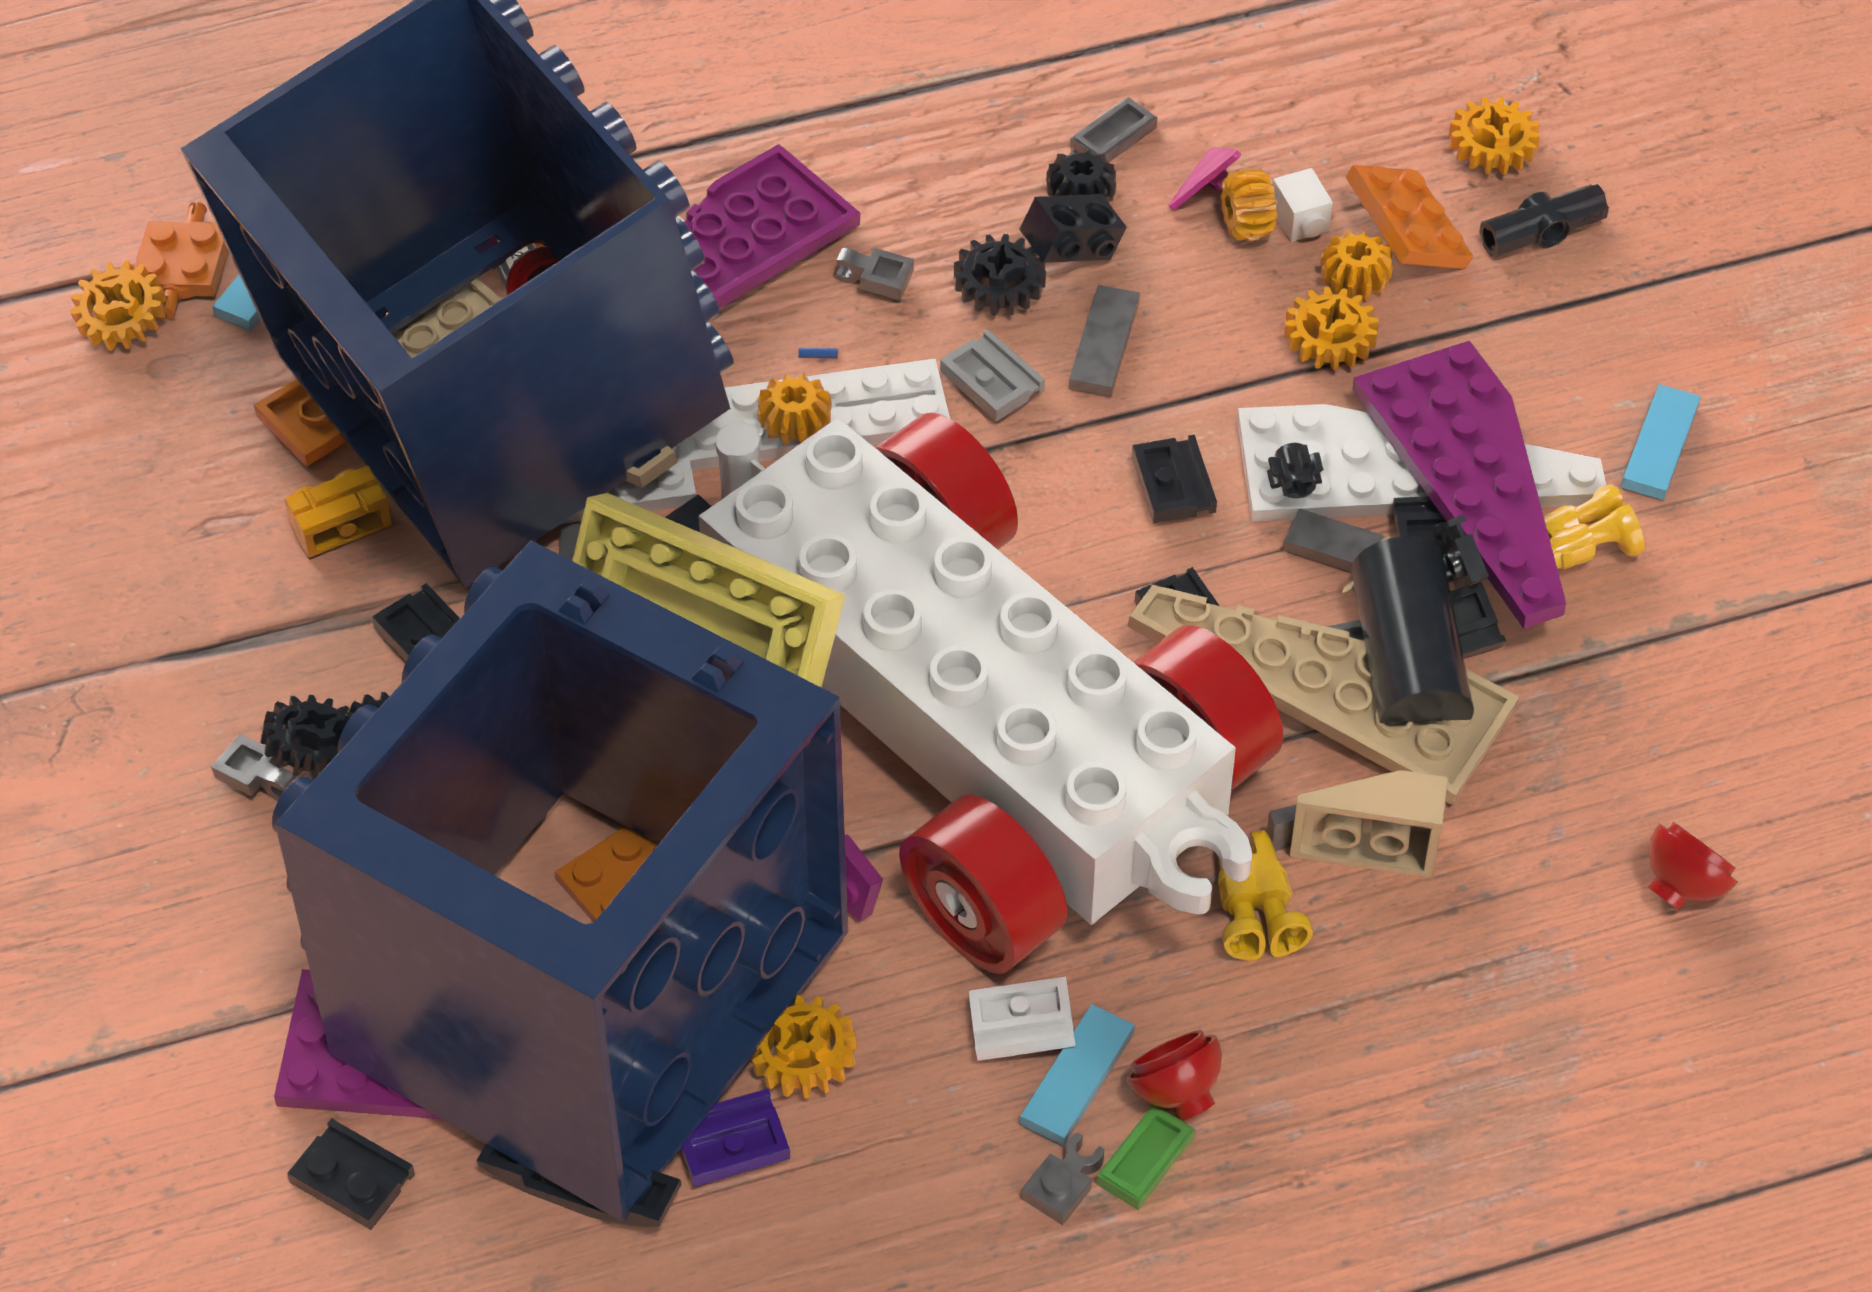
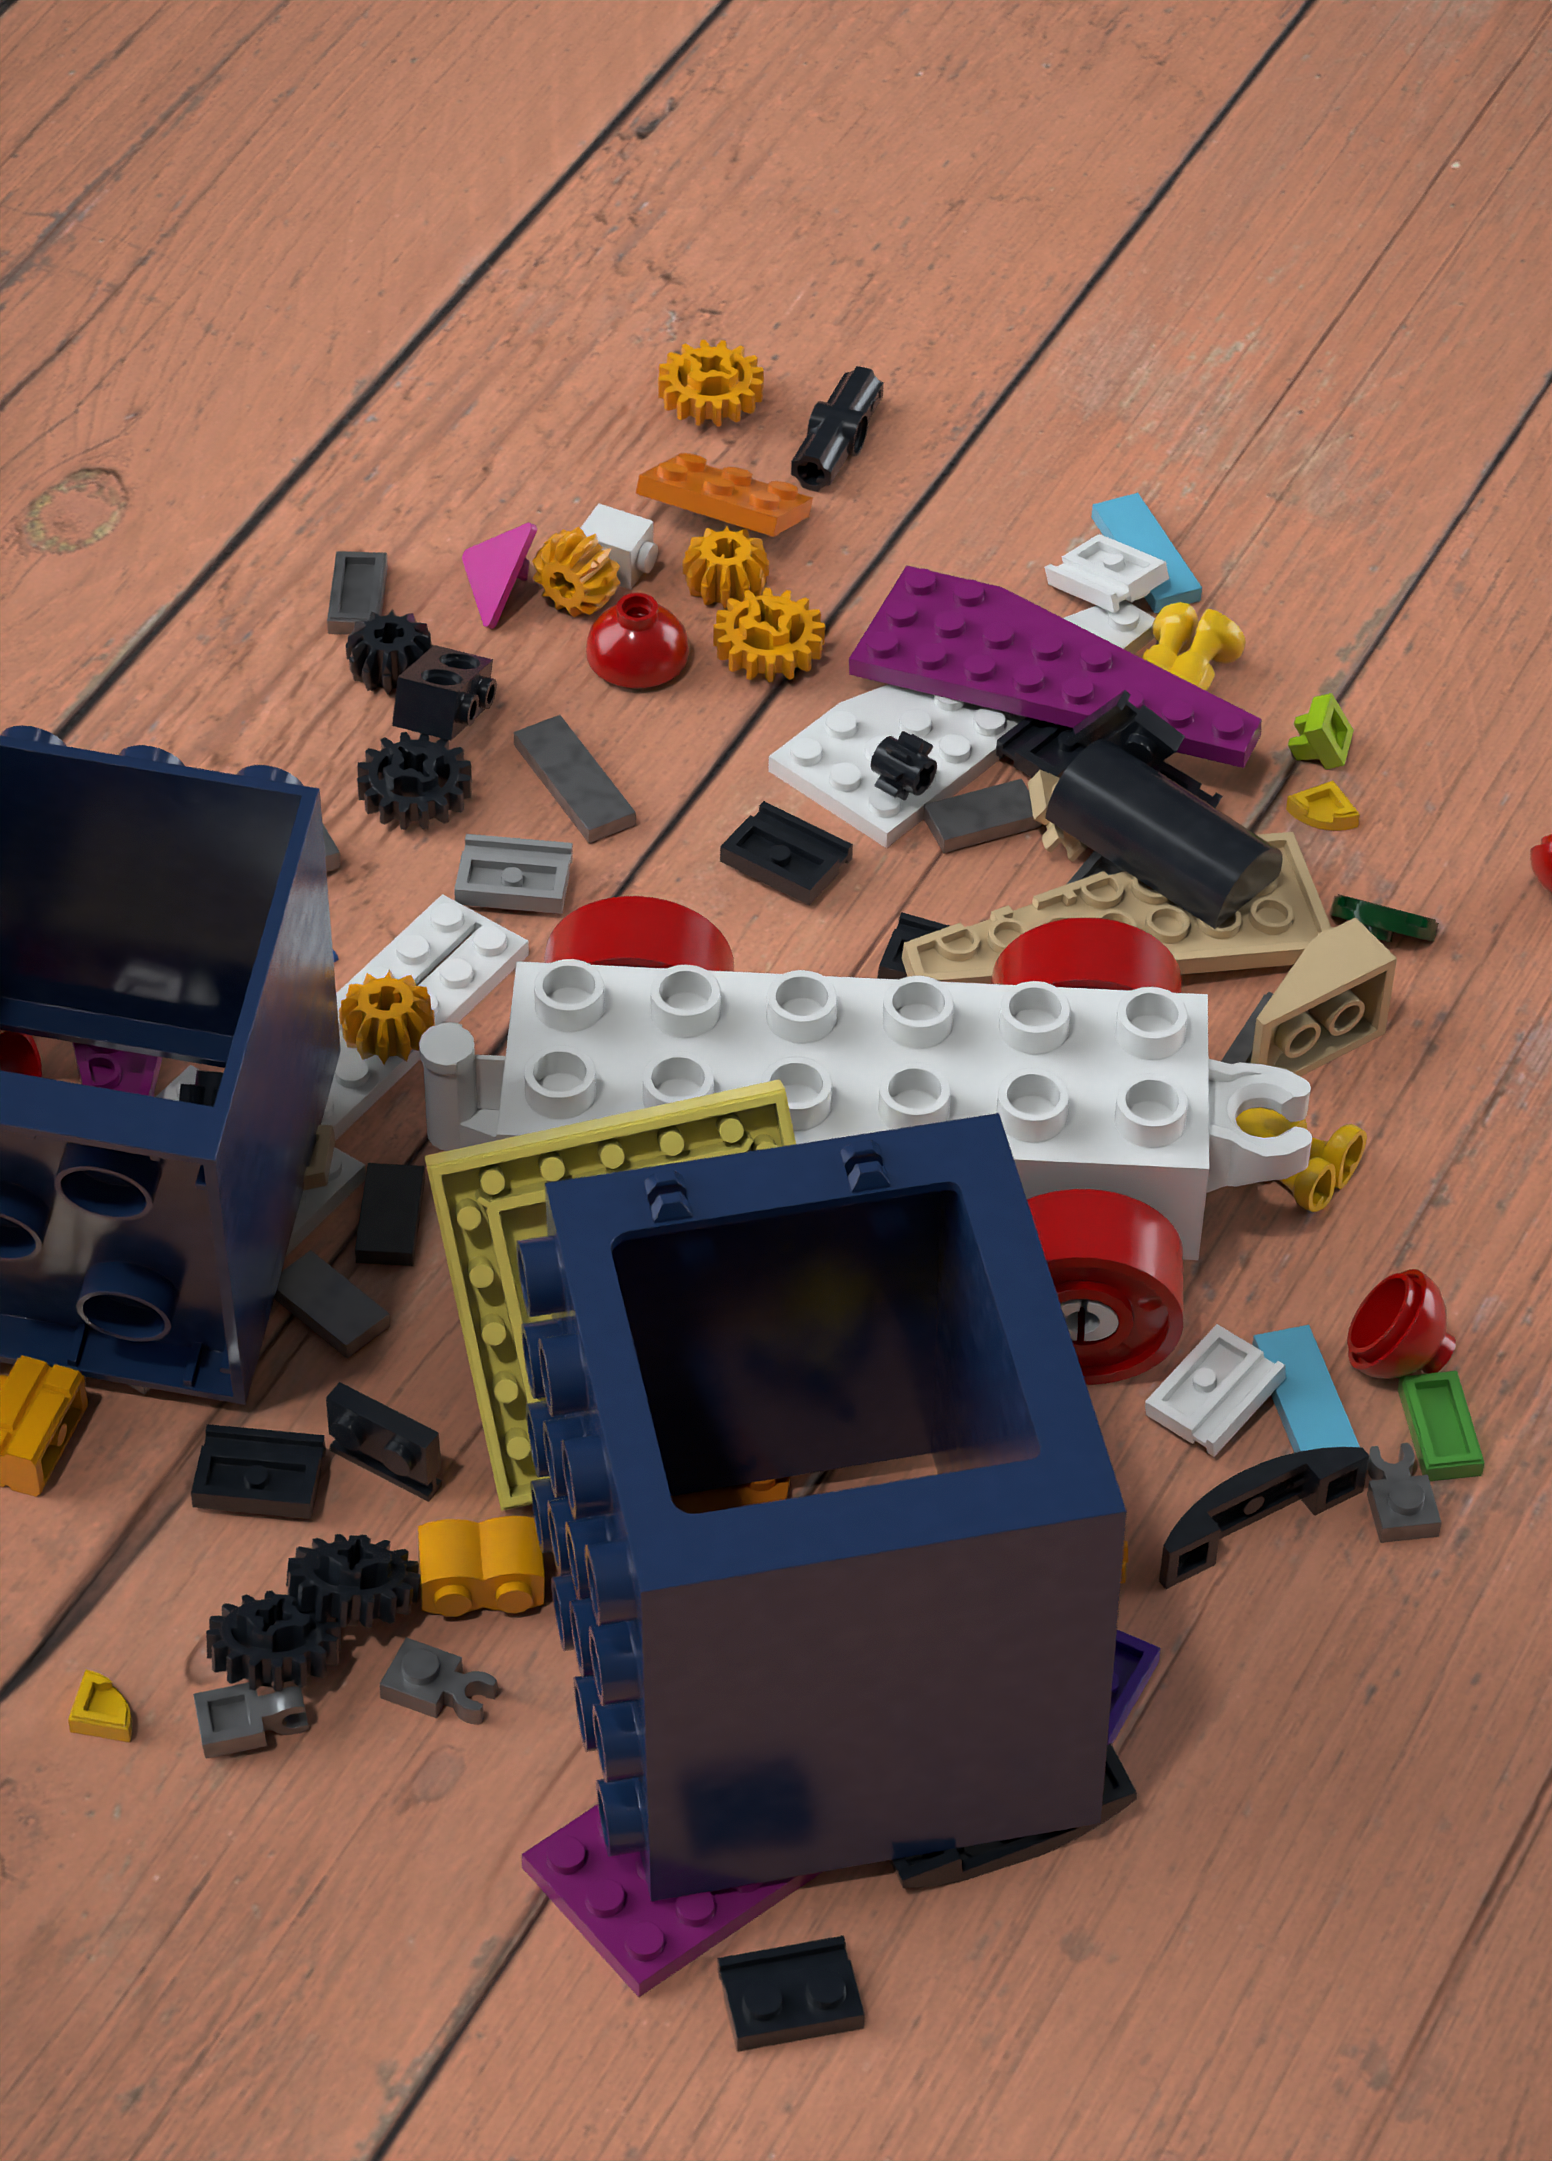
camera: 45 degrees left, 5 degrees down
none -> yellow tile [68,1669,132,1743]
none -> red piece [586,593,689,688]
none -> white plate [1045,534,1169,613]
none -> black slope [1159,1447,1369,1590]
none -> yellow tile [1286,780,1360,831]
none -> lime tile [1288,693,1354,770]
none -> dark green plate [1330,894,1439,942]

